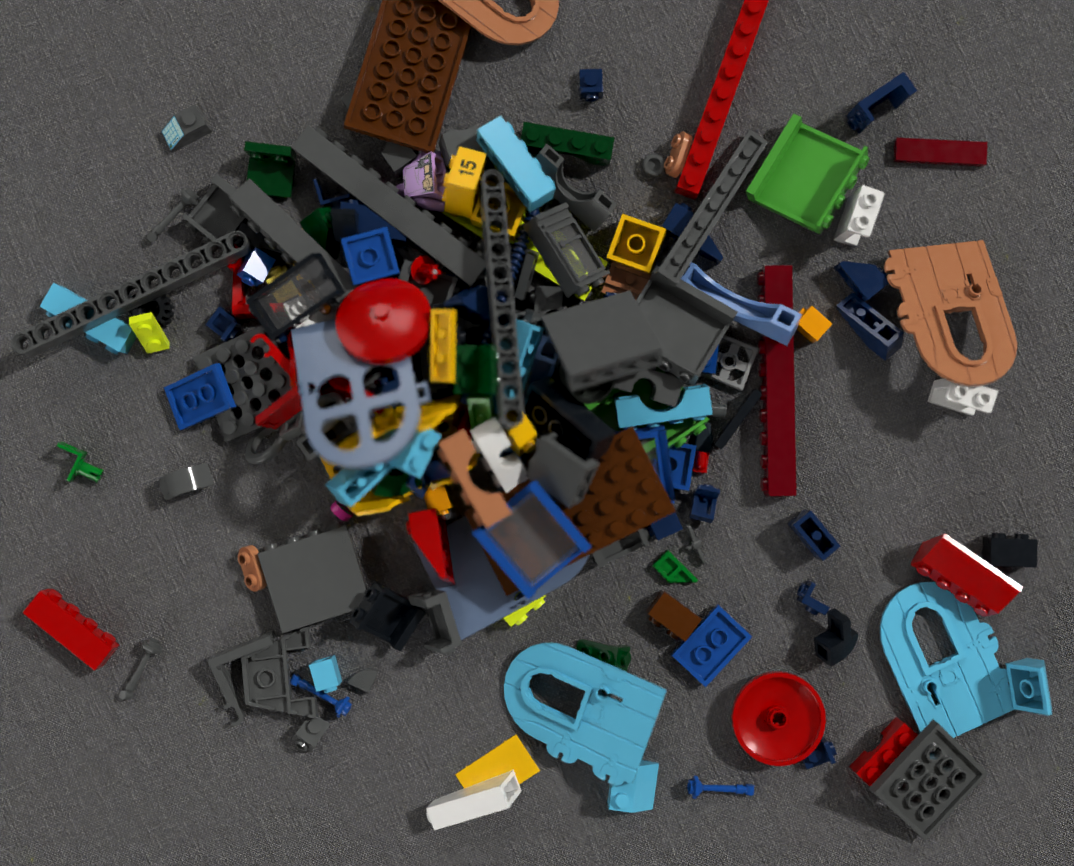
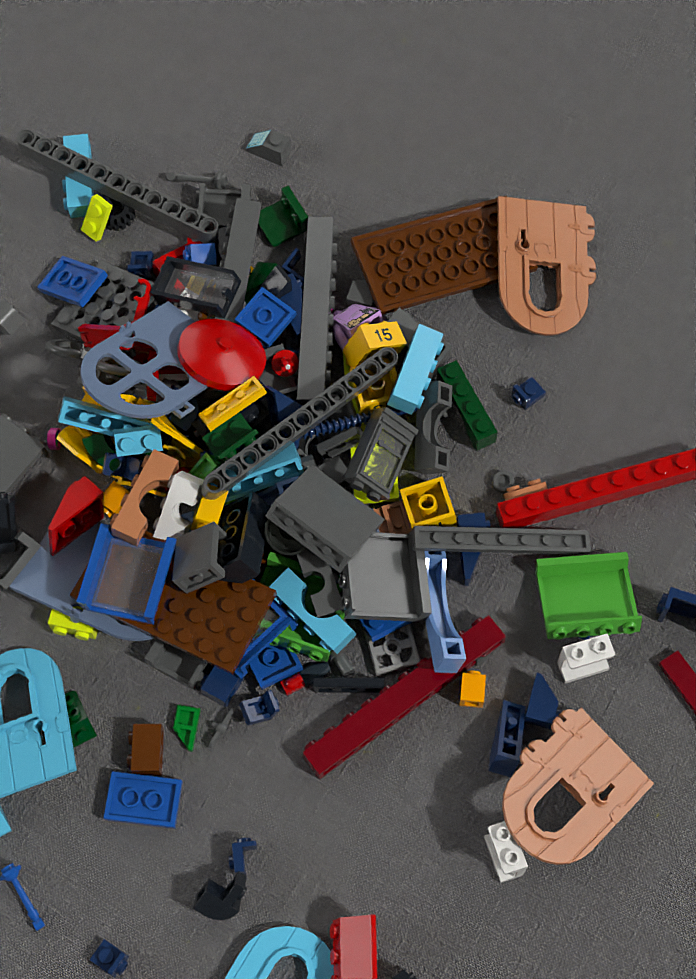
camera: 60 degrees right, 20 degrees down
red dish [731,671,826,766] -> none
dark blue brick [787,509,841,561] -> none

